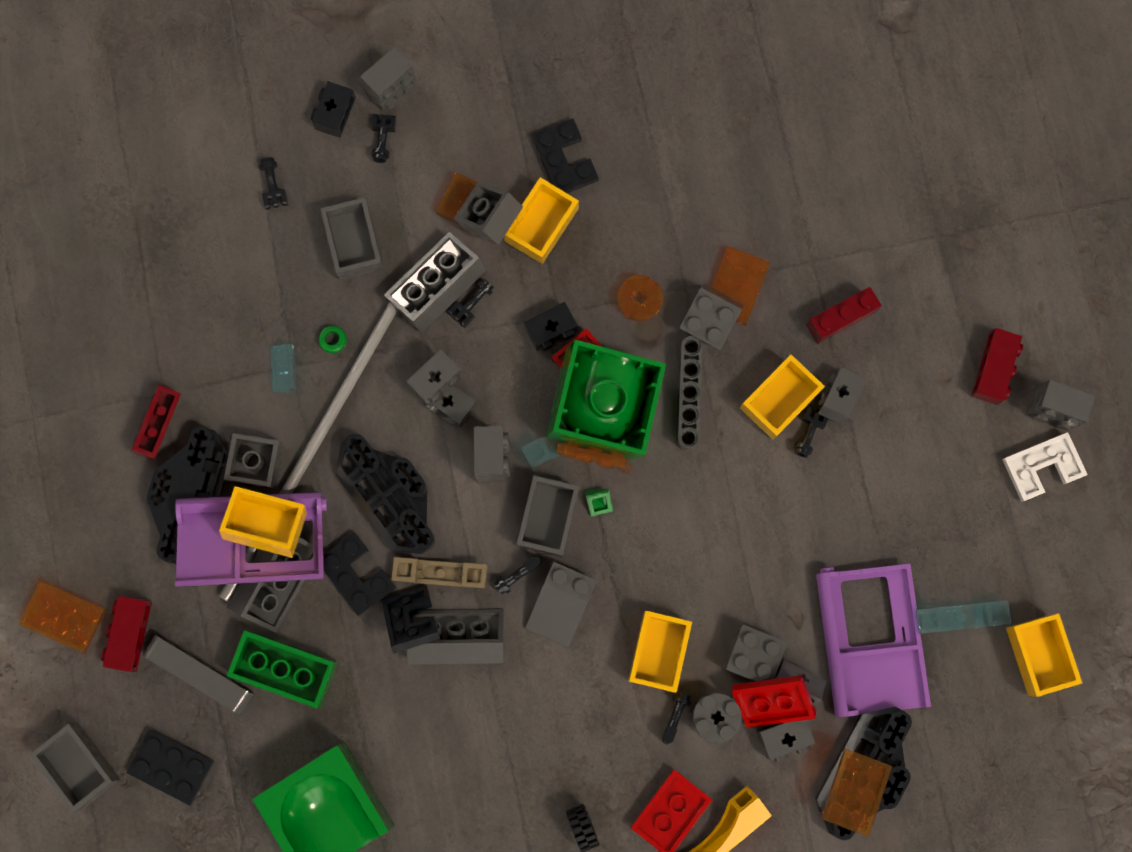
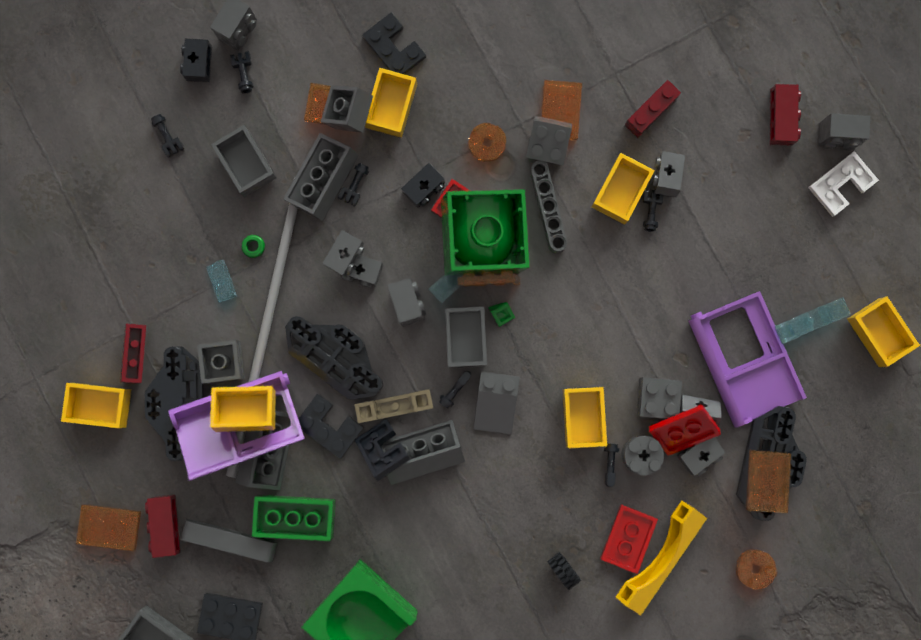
camera: 10 degrees left, 5 degrees up
none -> yellow piece [61,383,132,428]

